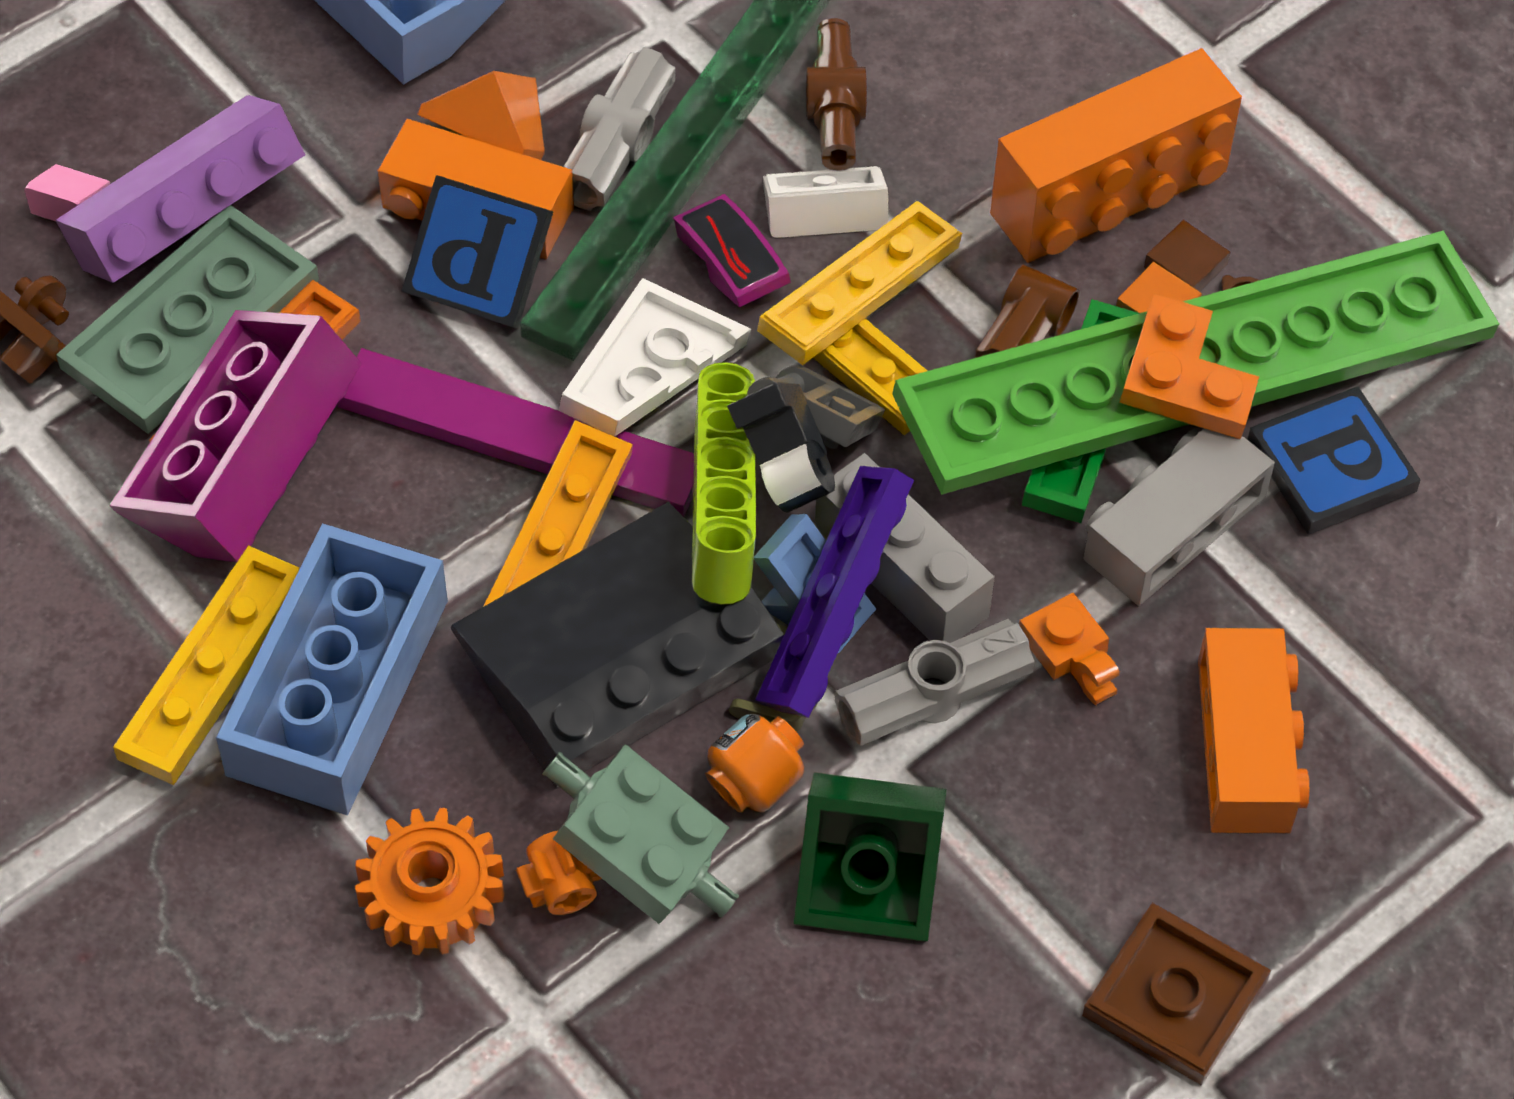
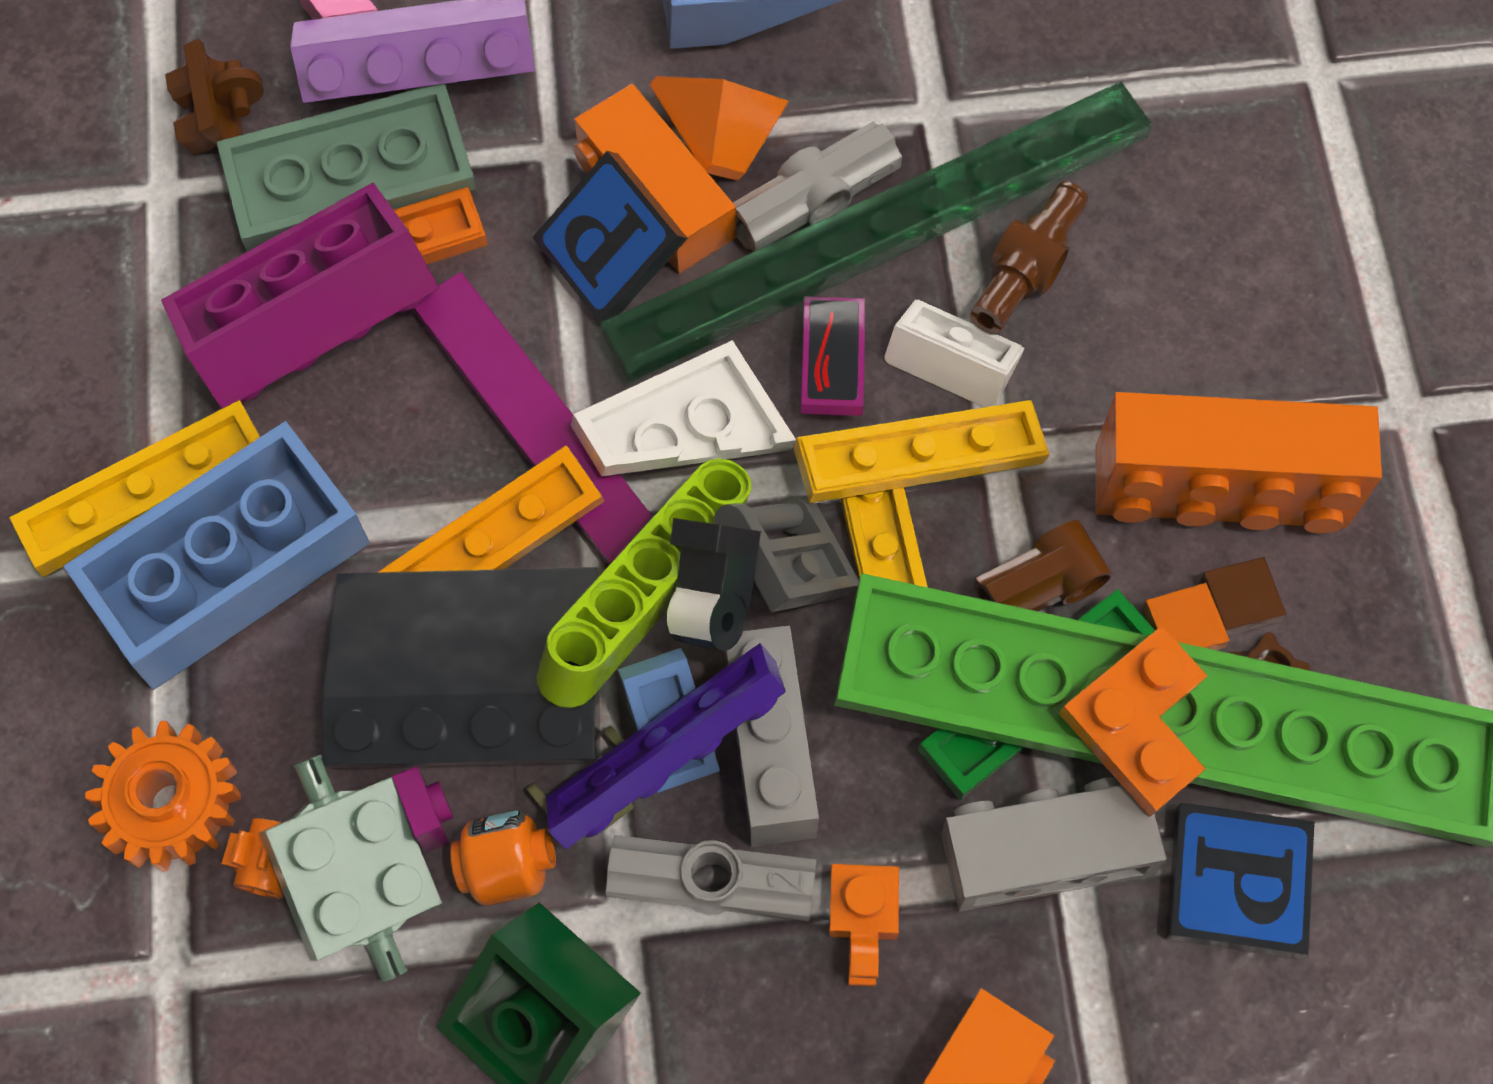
camera: 35 degrees right, 10 degrees up
none -> magenta plate [392,766,454,853]

